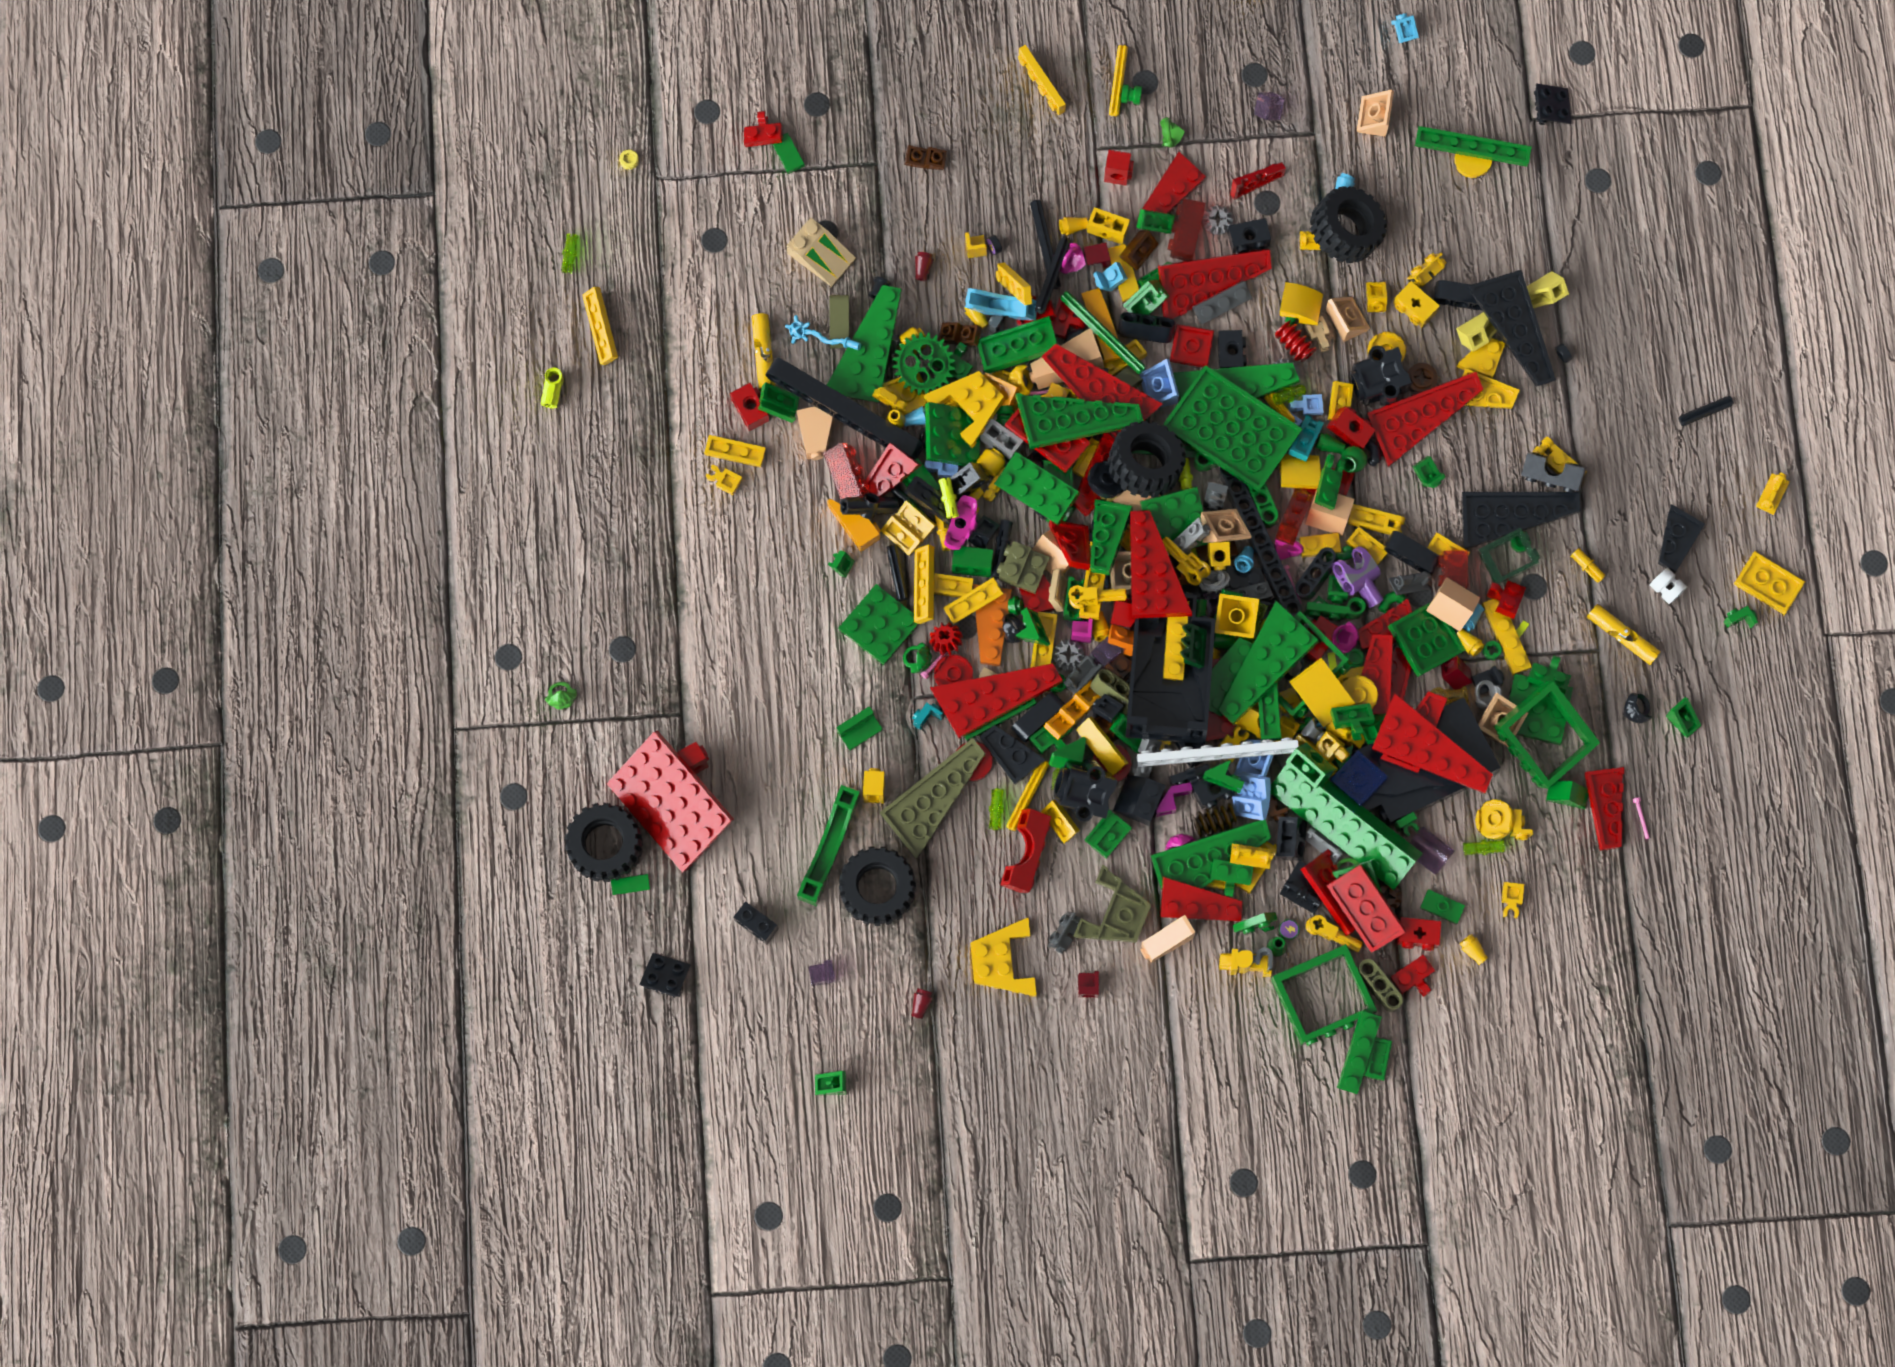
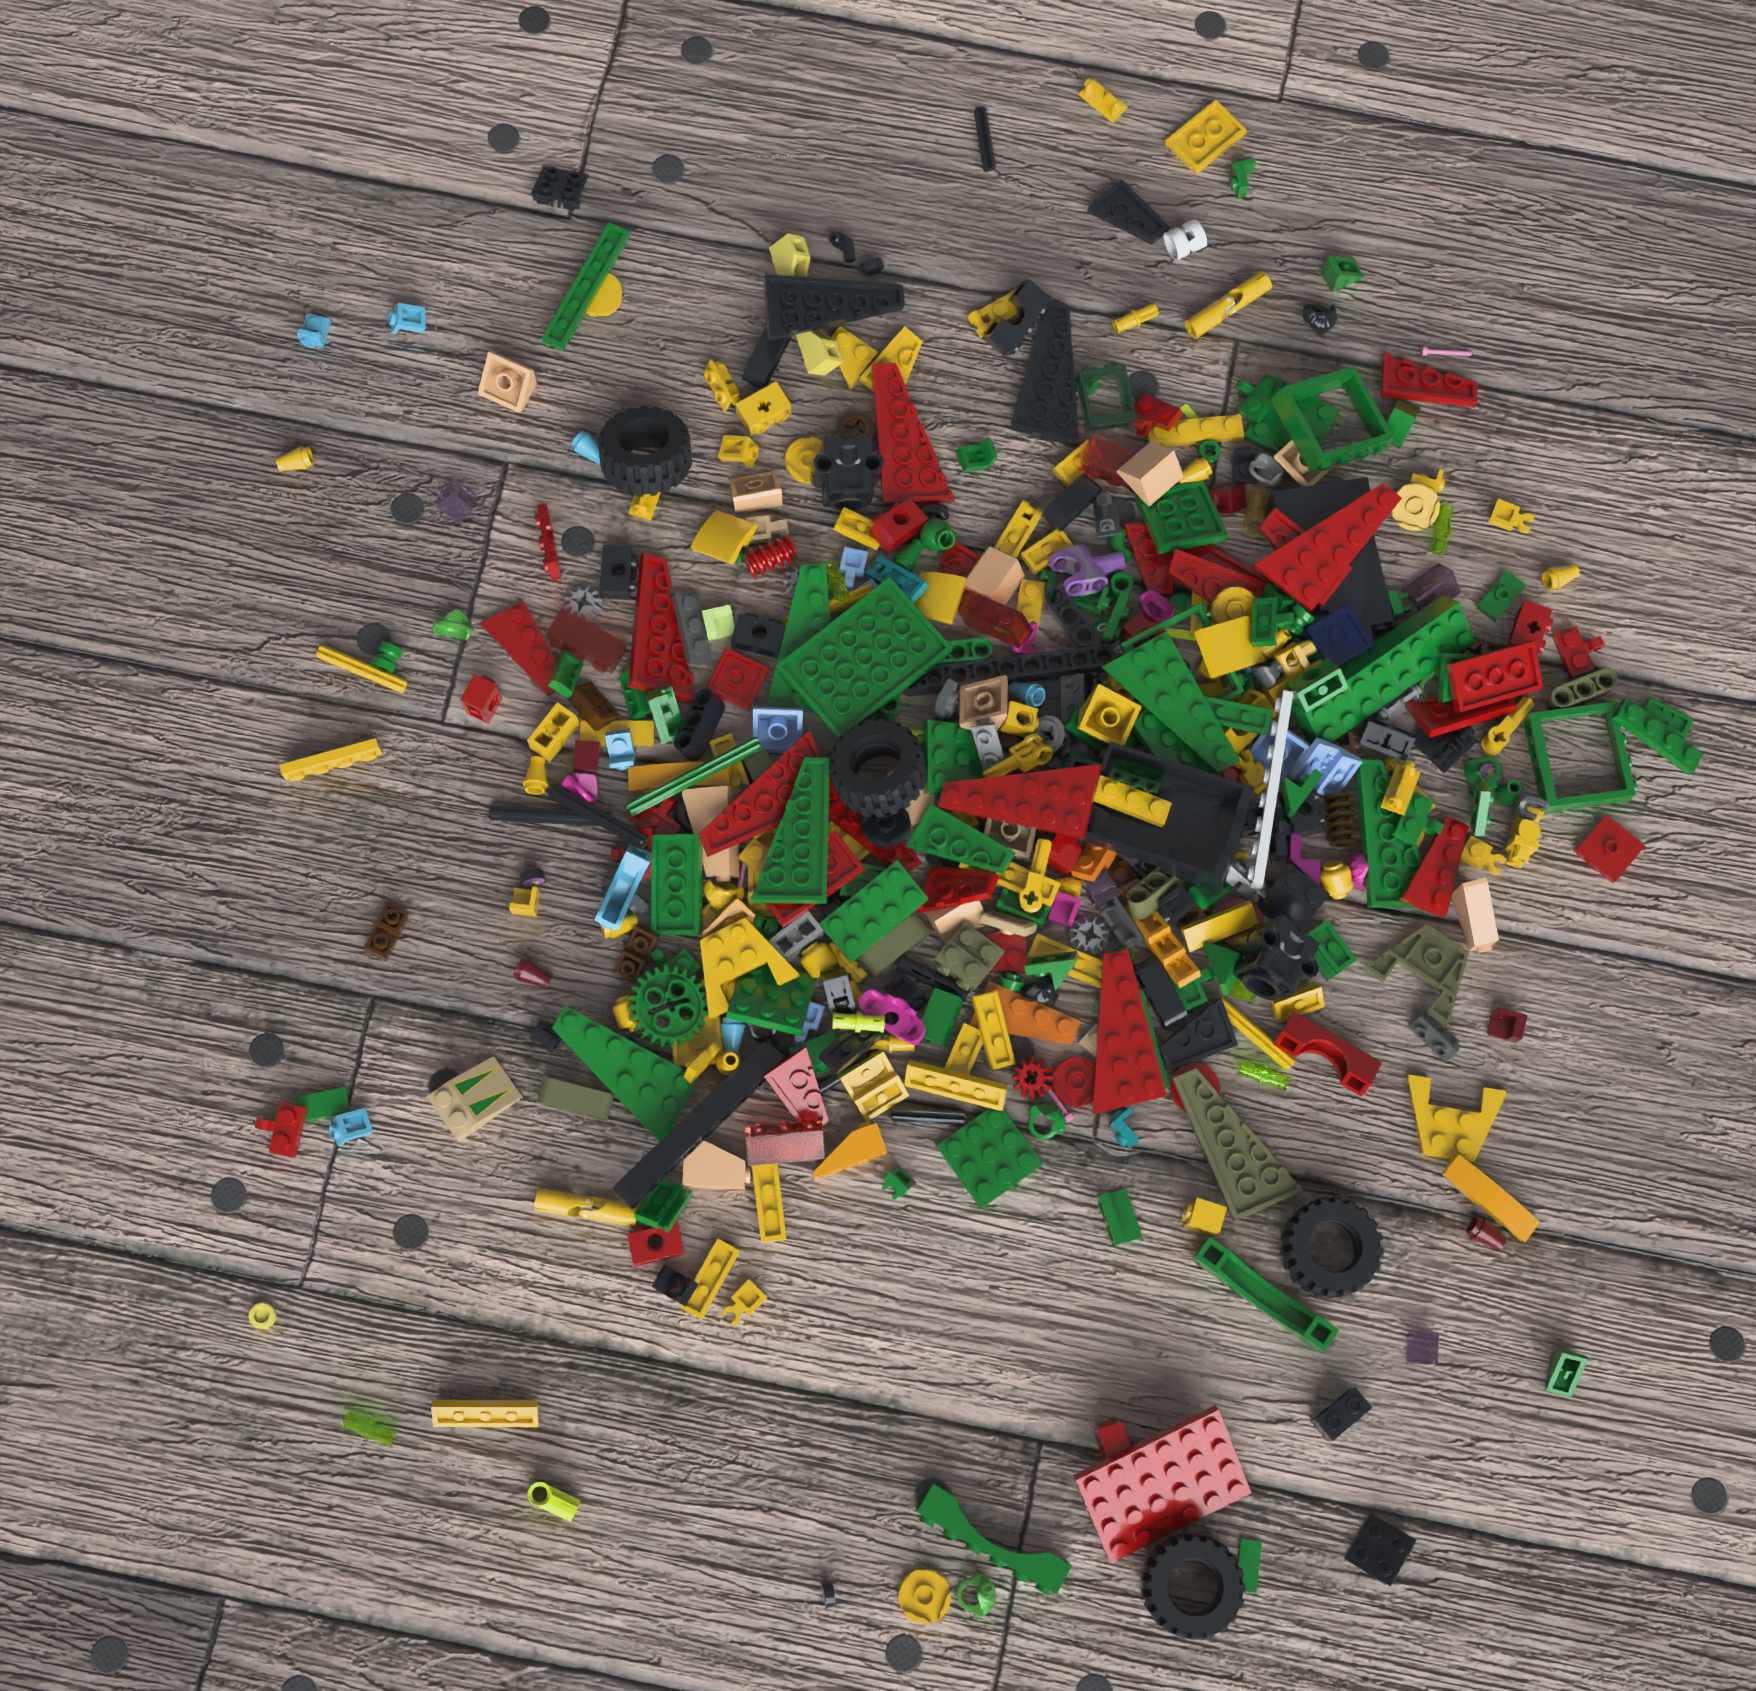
camera: 80 degrees left, 0 degrees up
medium azure piece [785,315,862,350] -> none
black piece [840,493,899,519] -> none
yellow plate [996,262,1032,305] -> none
green hinge [1314,454,1345,510] -> none
none -> medium azure bracket [329,1108,373,1146]
none -> black bracket [652,1265,698,1306]
none -> yellowish green panel [702,605,735,641]
none -> yellow plate [752,1162,787,1243]
none -> black tile [820,1580,836,1608]
none -> black arm [829,231,856,263]
none -> olive beam [860,913,931,977]
none -> yellow tile [898,1568,951,1624]
none -> green arch [917,1484,1072,1596]
none -> green wheel [1290,602,1315,636]
none -> yellow head [1320,860,1354,899]
none -> light orange slope [1441,1154,1540,1242]
none -> yellow plate [1461,836,1507,875]
none -> green piece [1464,756,1502,790]
none -> red plate [1574,814,1645,884]

